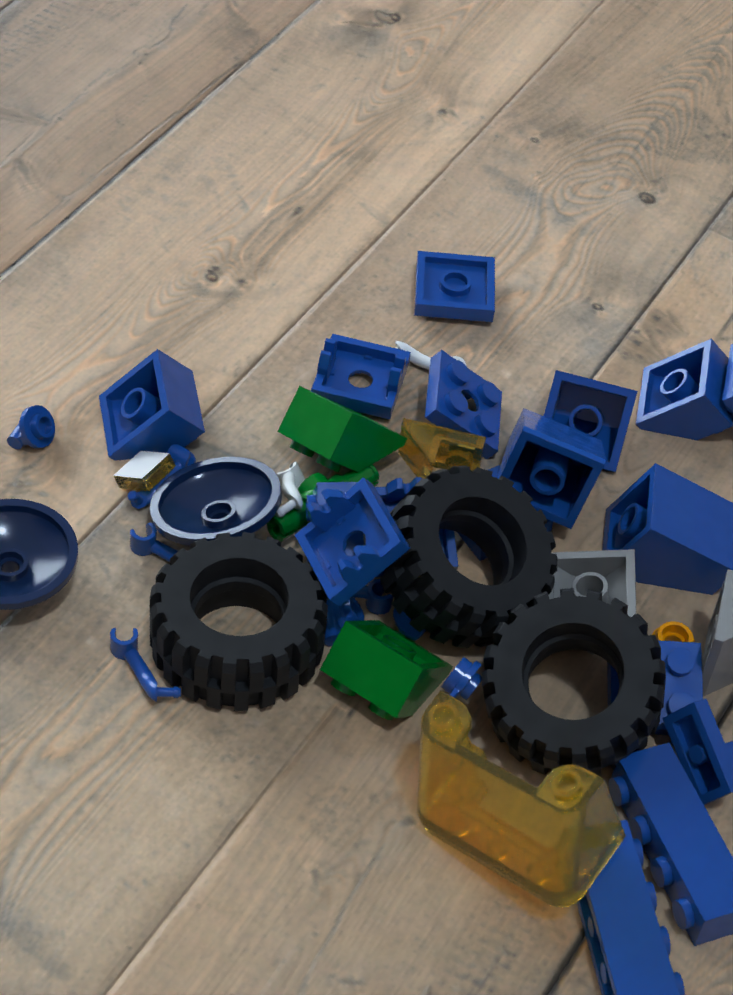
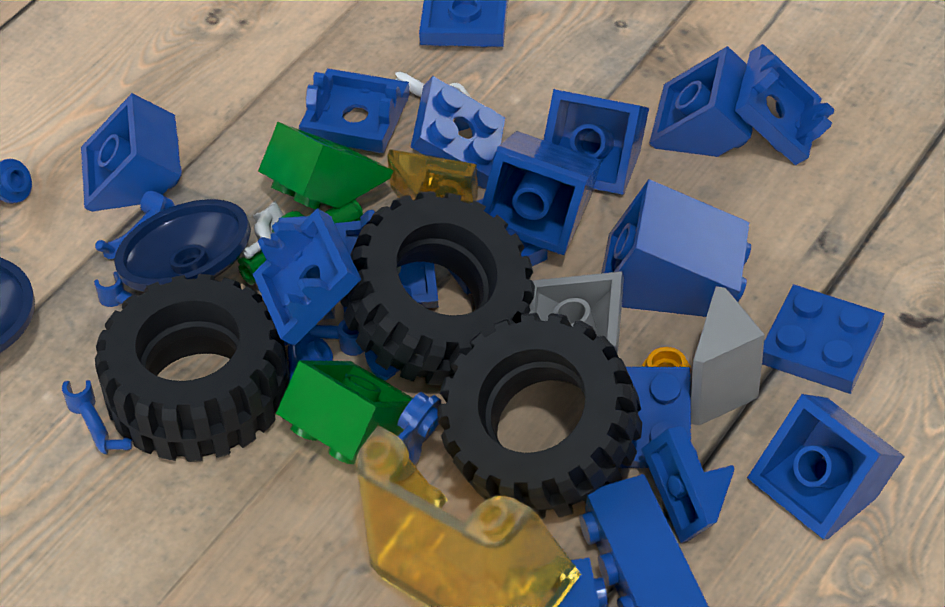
camera: 10 degrees right, 0 degrees up
tile [113,451,176,491] -> none

